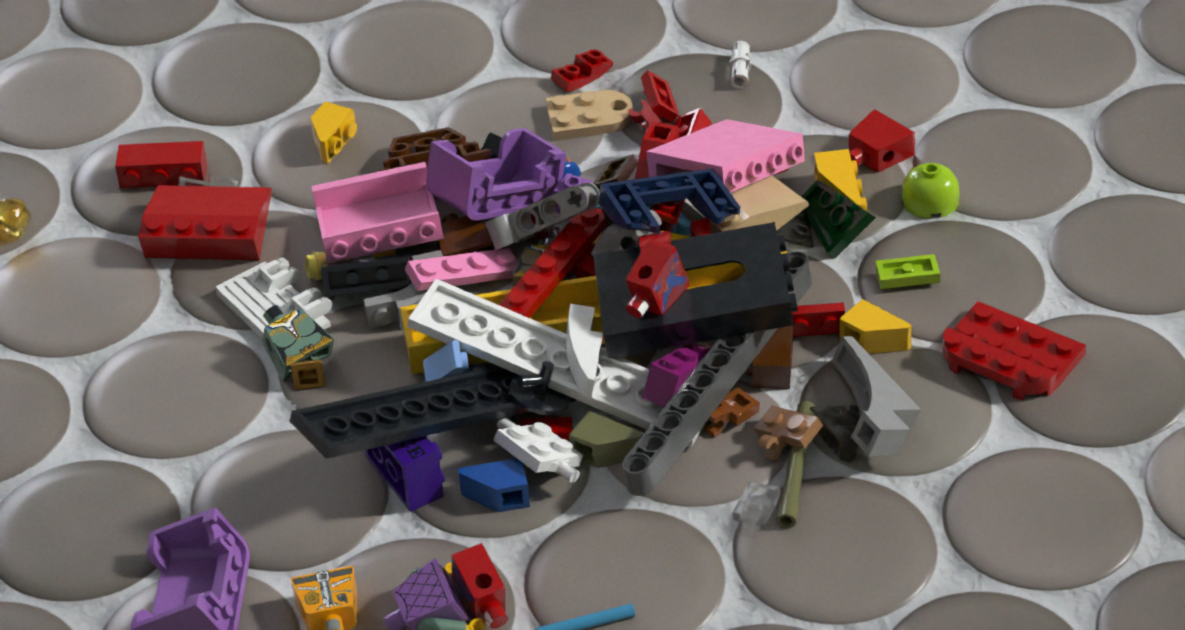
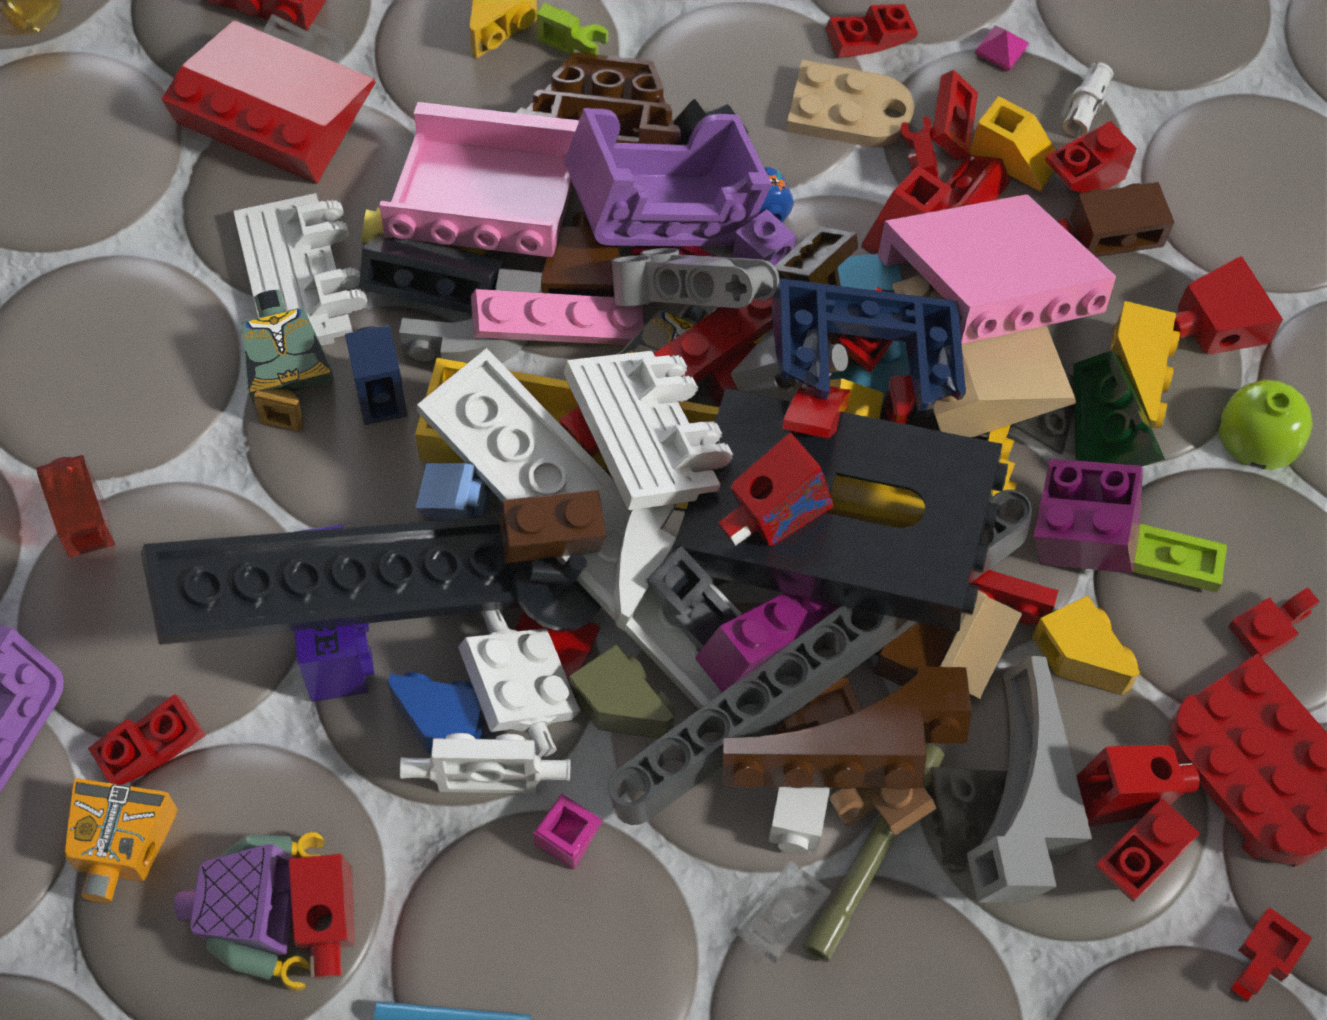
camera: 15 degrees right, 20 degrees up
none -> clear red slope [36,455,115,558]
none -> red slope [88,694,206,785]
none -> dark blue brick [345,325,408,425]
none -> white plate [400,733,571,794]
none -> reddish brown brick [499,490,606,563]
none -> dark pink slope [533,793,603,870]
none -> lime plate [536,3,608,55]
none -> white hinge [564,351,733,511]
none -> black slope [646,546,738,651]
none -> reddish brown arch [723,667,972,789]
none -> white brick [768,787,830,854]
none -> tan panel [940,590,1022,699]
none -> yellow slope [970,96,1056,192]
none -> dark pink slope [975,25,1029,72]
none -> magenta slope [1034,459,1143,573]
none -> red slope [1044,121,1137,193]
none -> reddish brown brick [1070,182,1174,257]
none -> red torso [1076,745,1199,826]
none -> red slope [1095,798,1200,902]
none -> red plate [1228,587,1320,659]
none -> red plate [1230,907,1312,1002]

